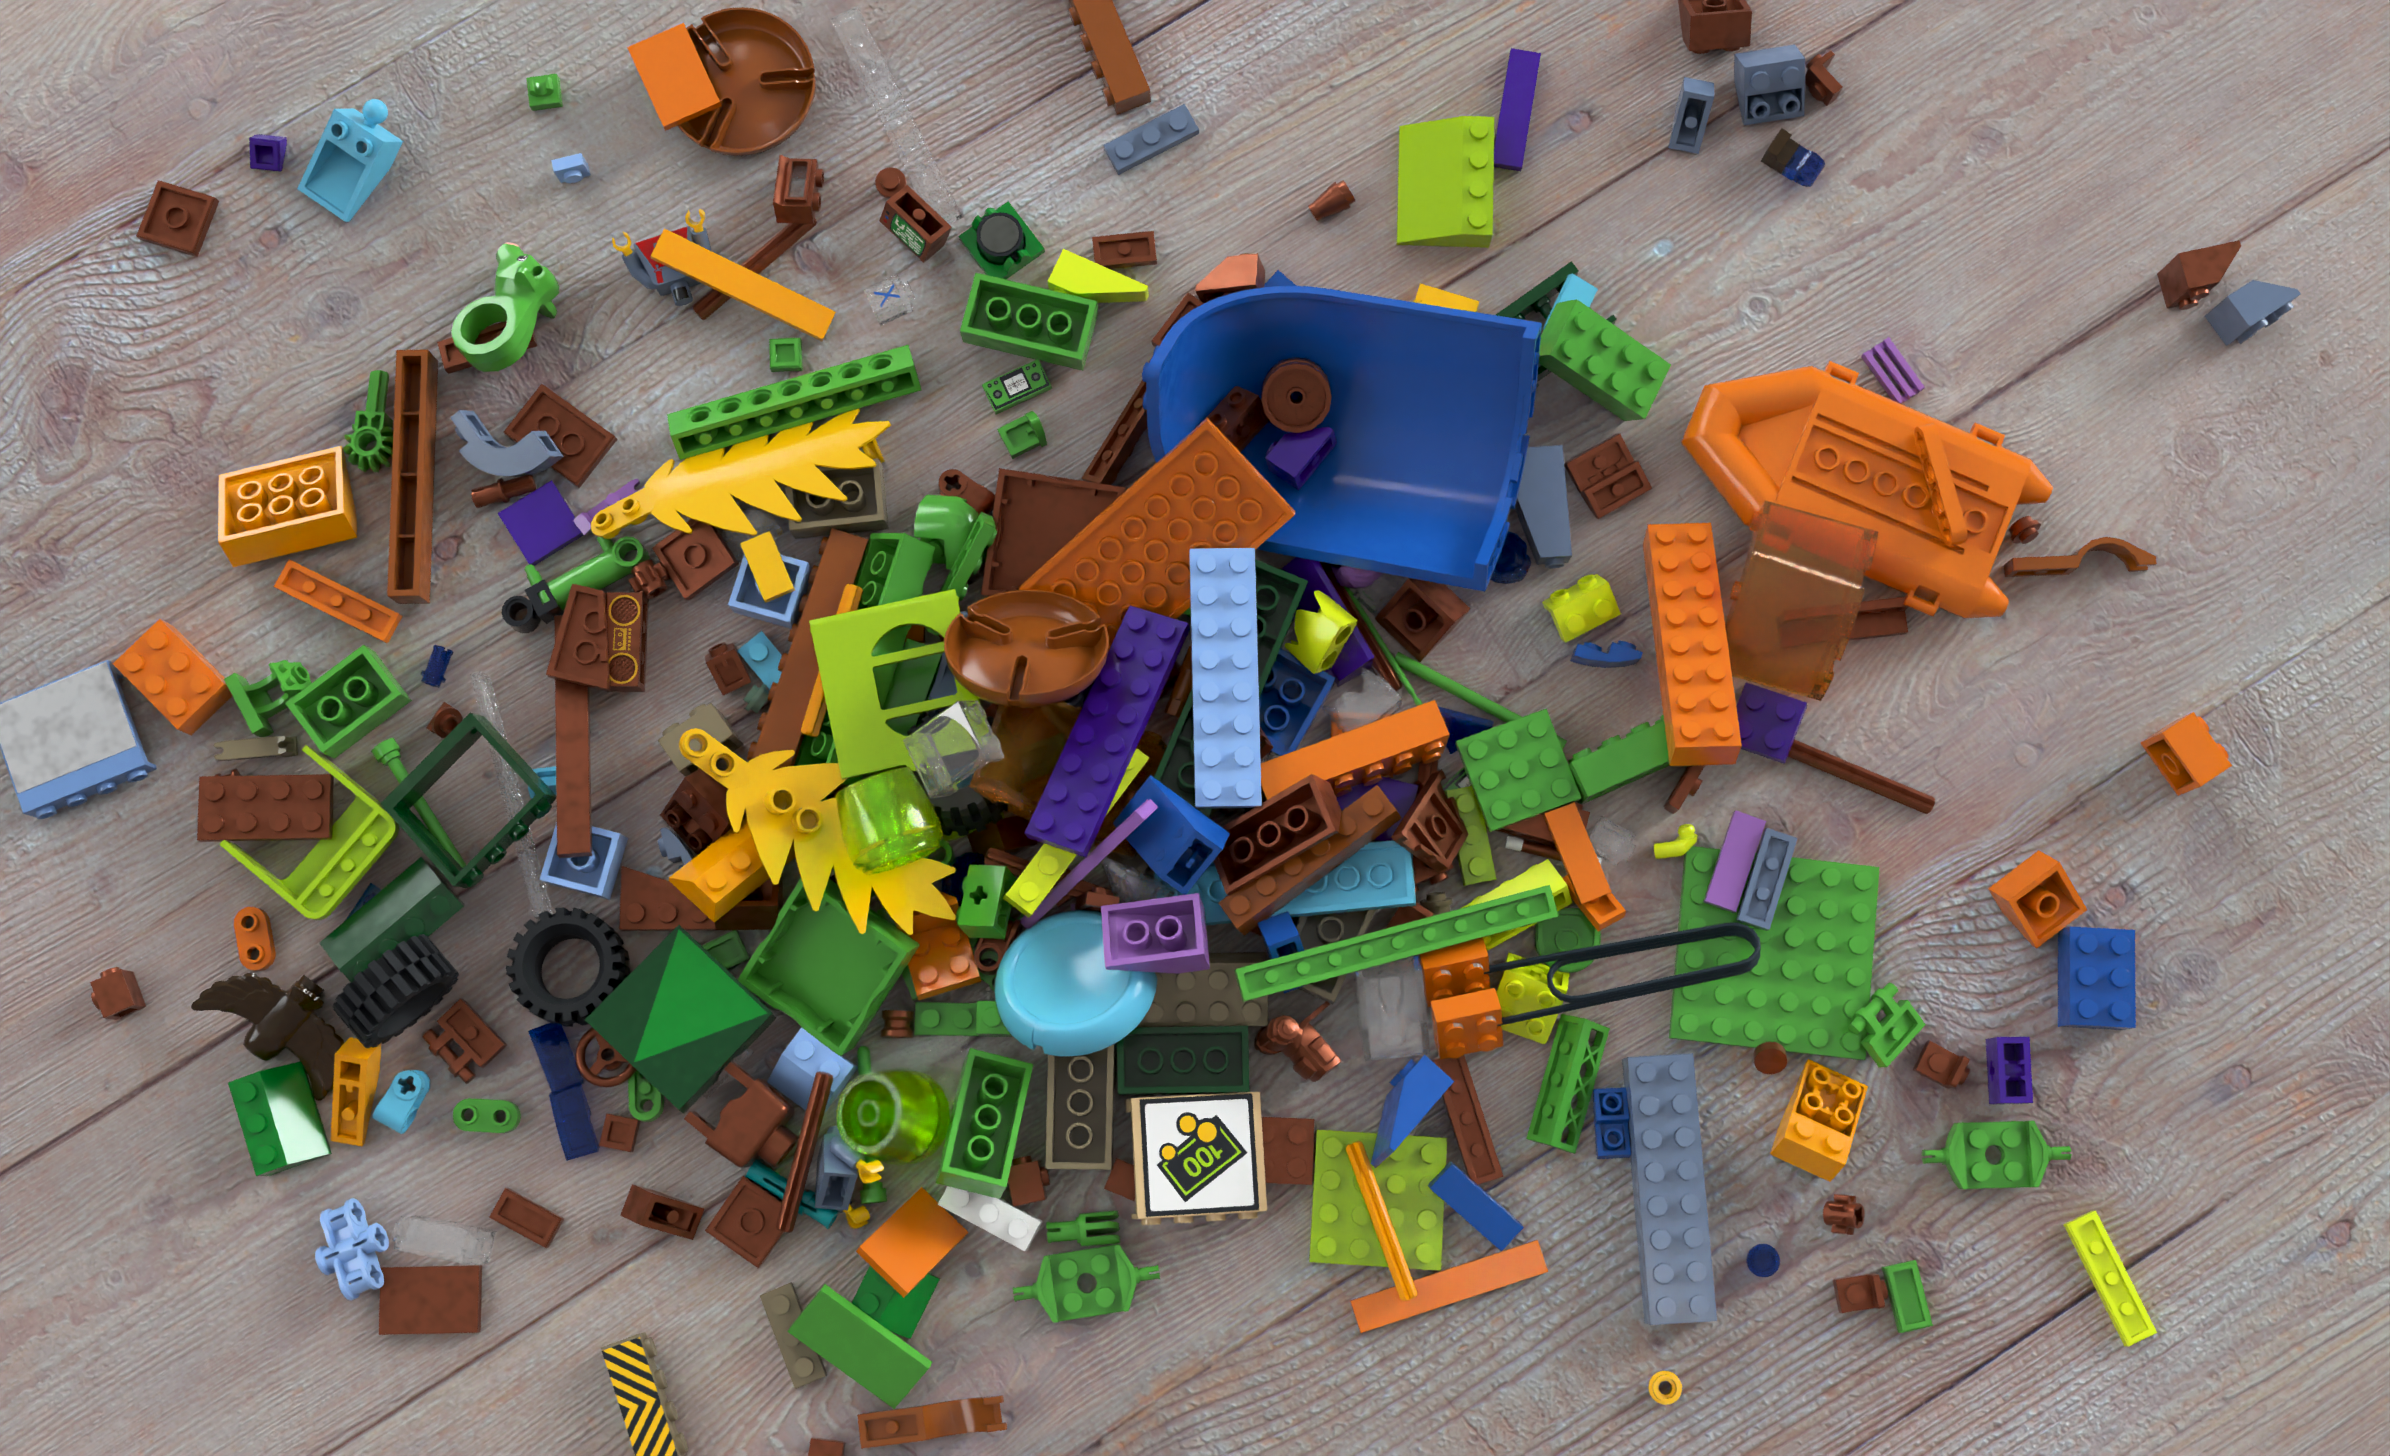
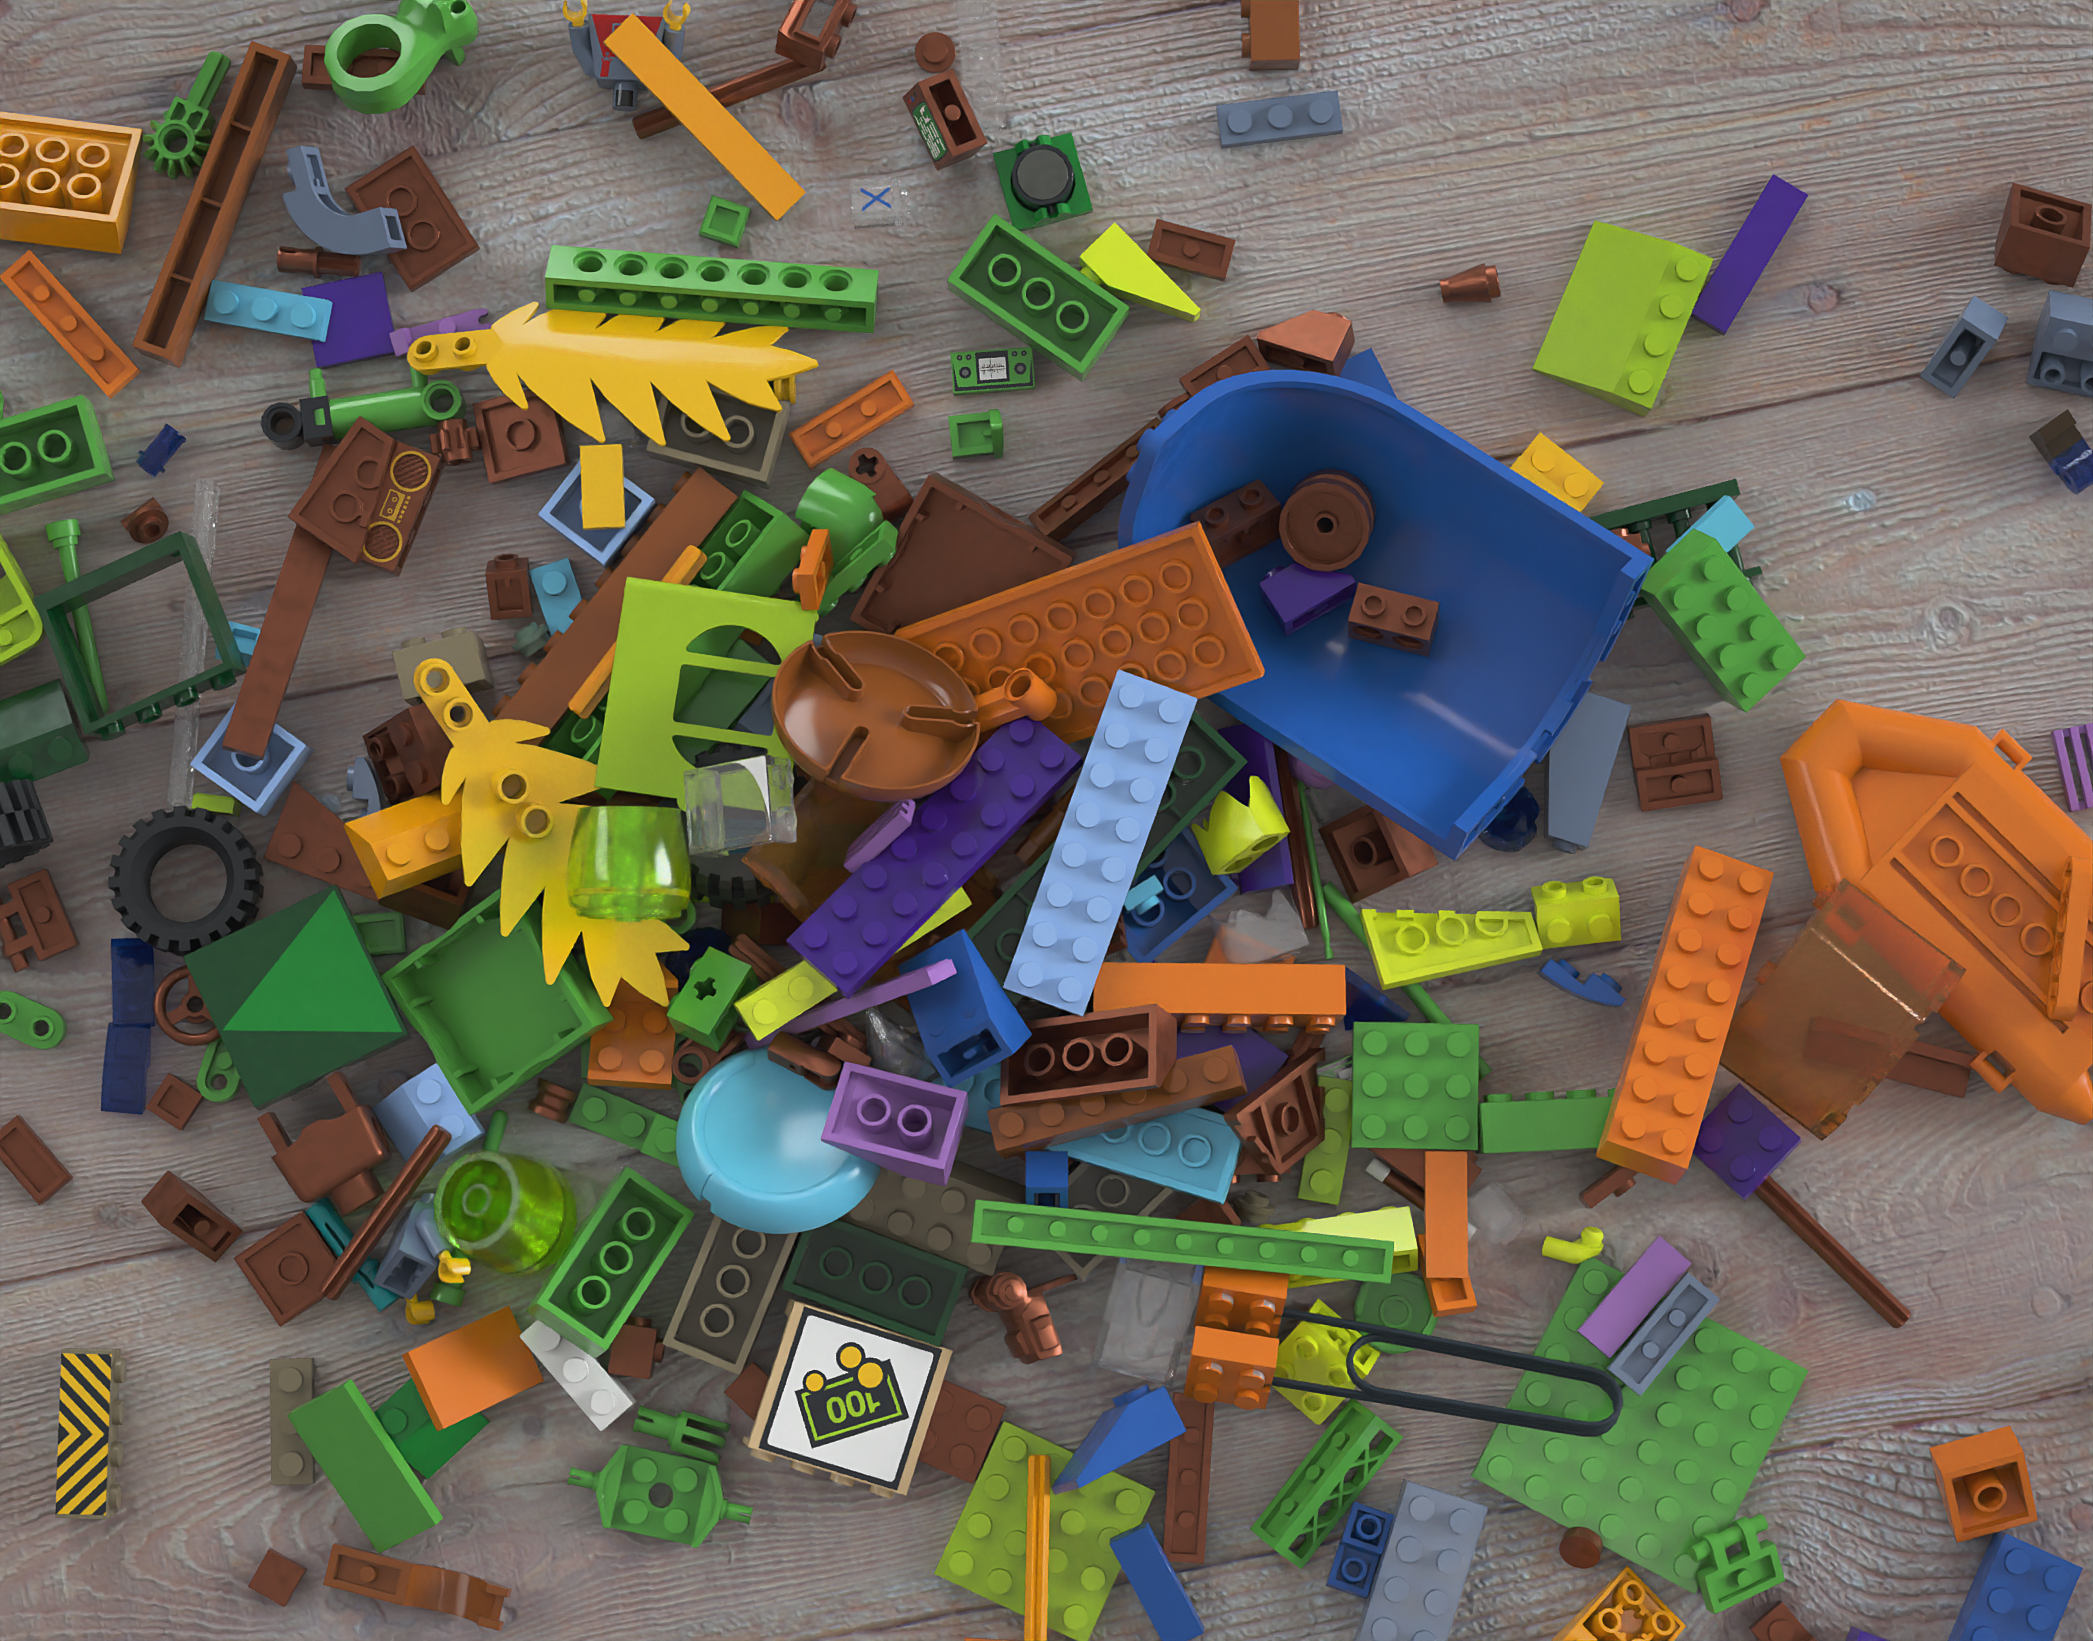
camera: 20 degrees right, 5 degrees up
none -> lime tile [191,792,242,817]
none -> medium azure plate [204,280,333,342]
none -> copper bar [768,1031,841,1091]
none -> orange tile [788,369,915,471]
none -> orange plate [792,529,834,610]
none -> medium lavender tile [843,800,915,874]
none -> orange piece [974,668,1057,732]
none -> medium azure plate [1122,875,1163,915]
none -> copper brick [1348,583,1440,657]
none -> neon yellow wing [1359,909,1543,990]

